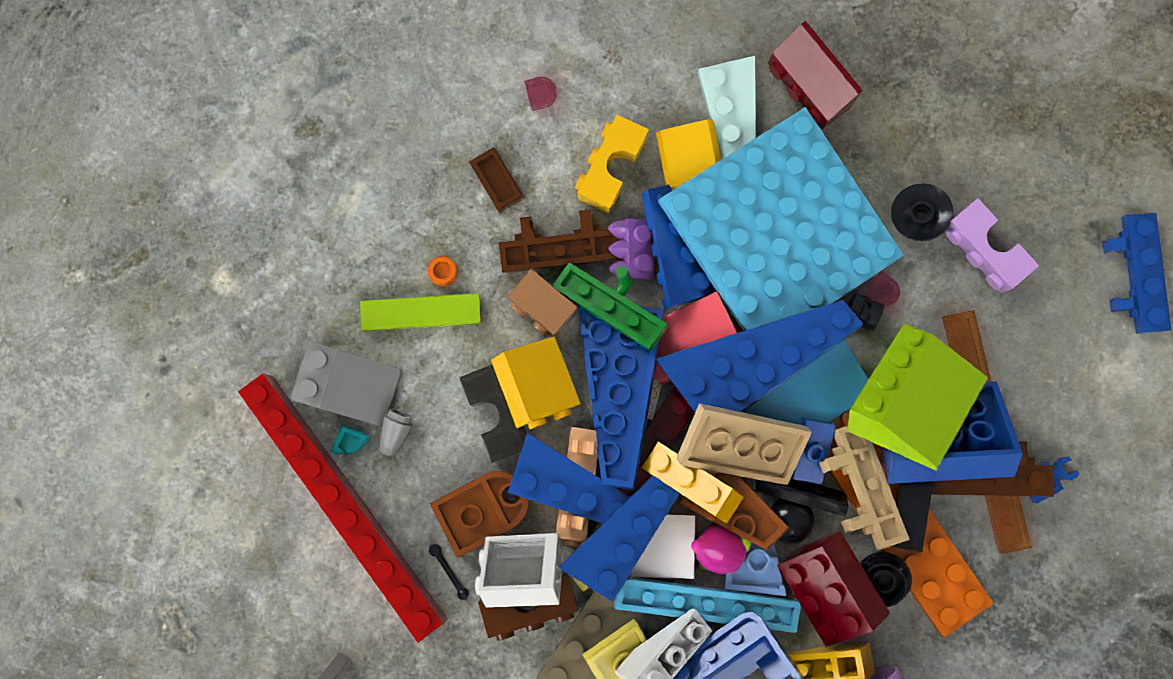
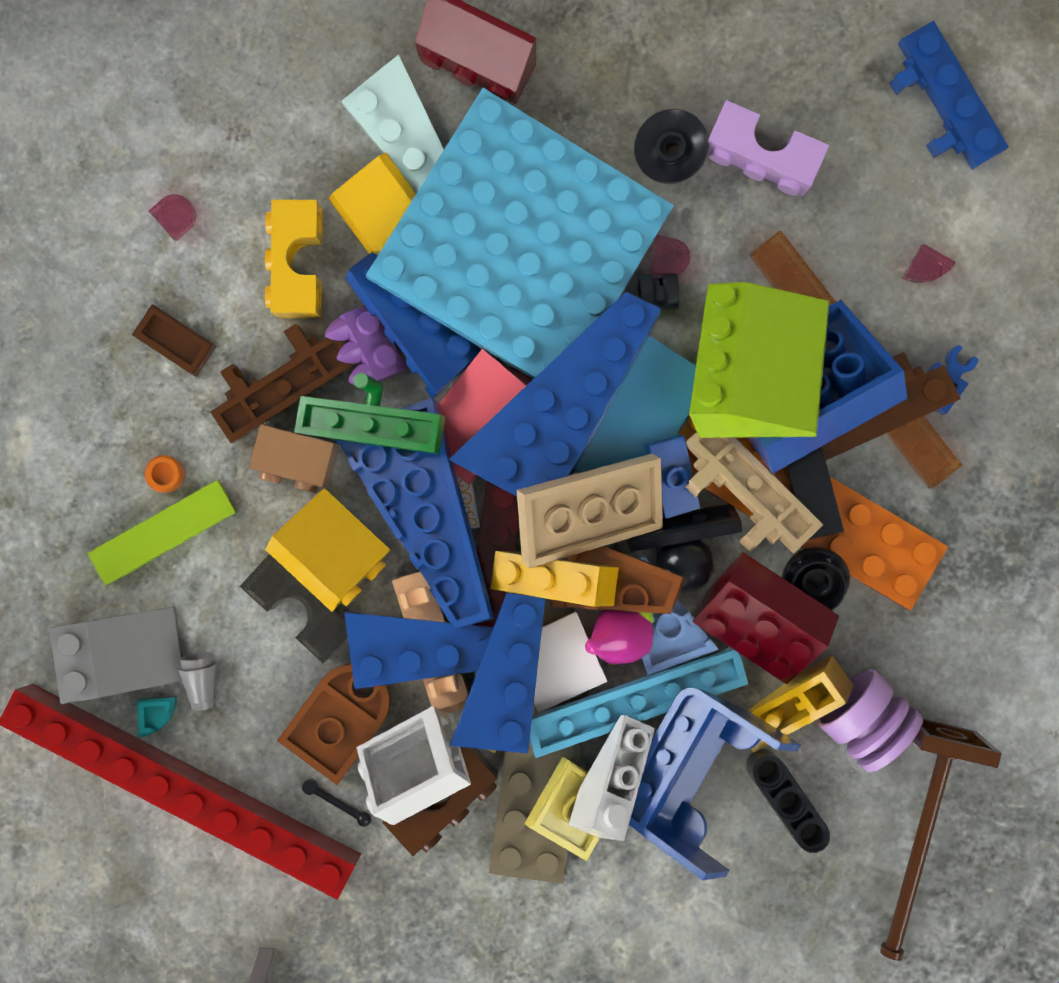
camera: 30 degrees left, 5 degrees up
none -> clear pink tile [902,244,956,283]

